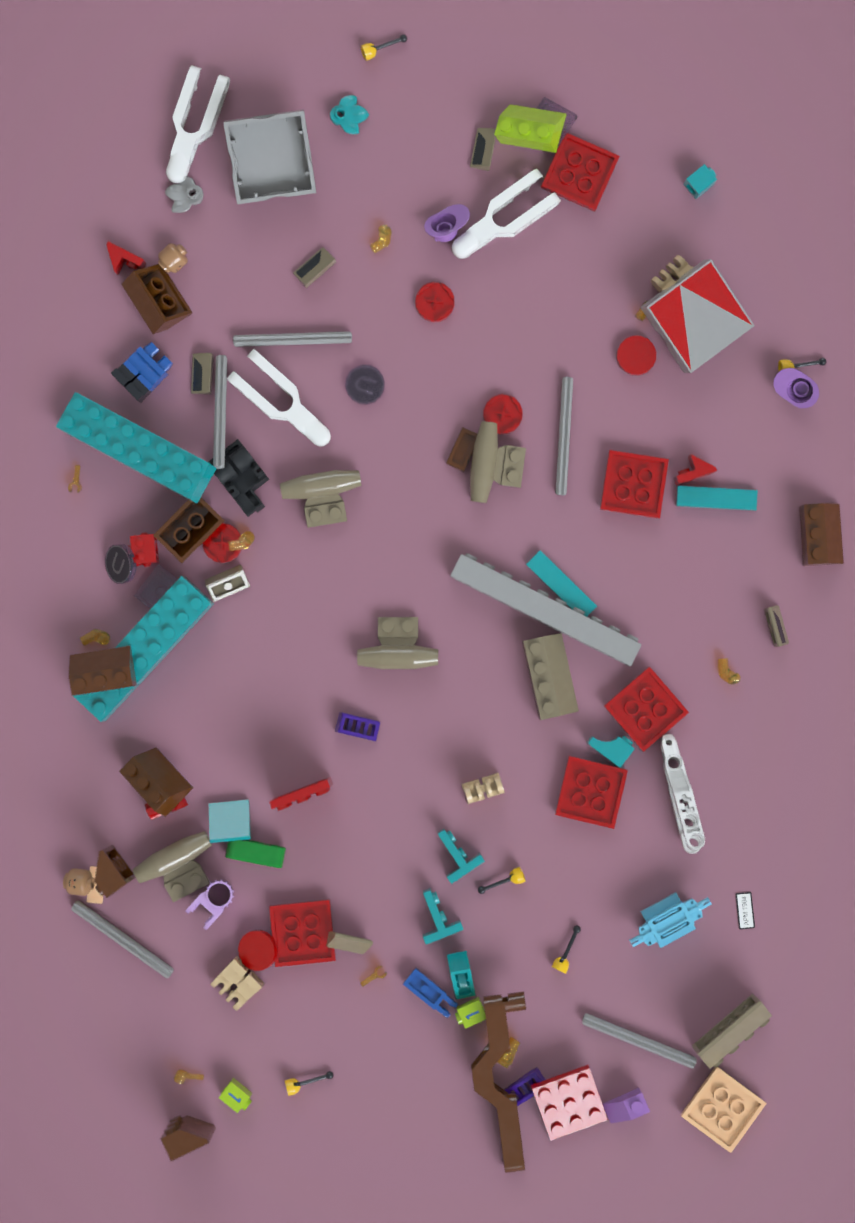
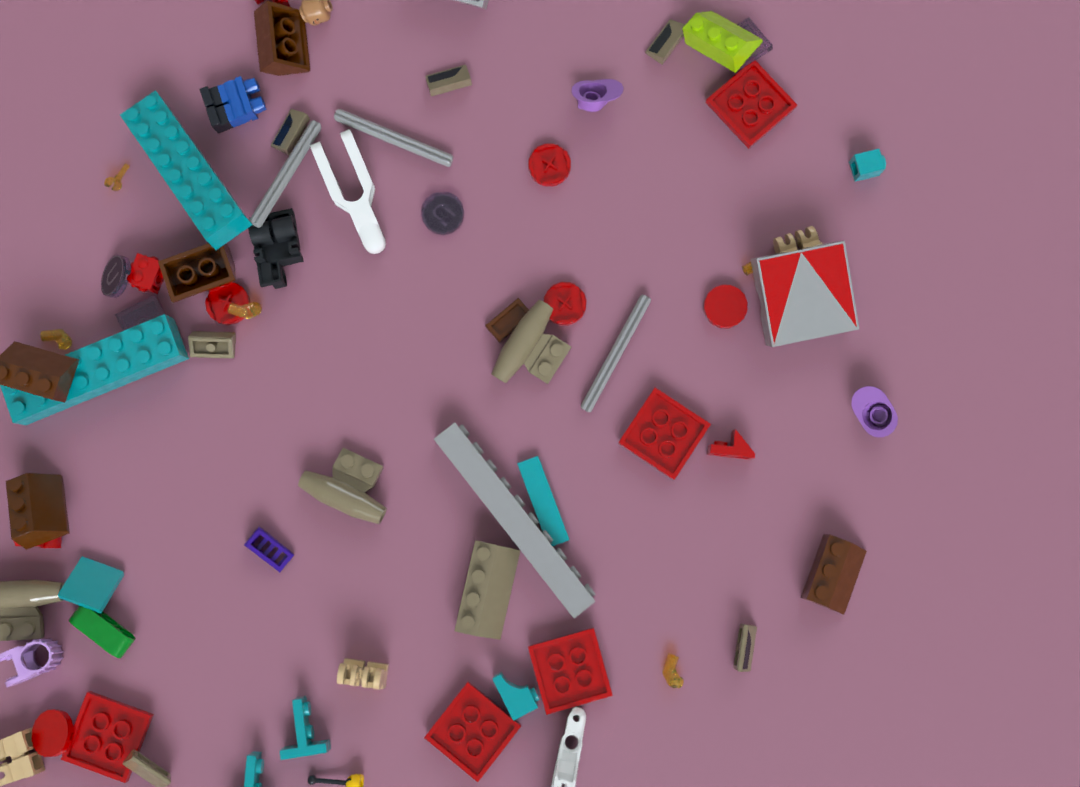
camera: 30 degrees right, 5 degrees down
red plate [269,777,333,811] -> none
dark tan plate [280,470,362,528] -> none
clear yellow arm [370,224,392,254] -> none
white piece [452,169,561,259] -> none
teal tile [676,486,758,511] -> none
hinge [778,358,827,371] -> none

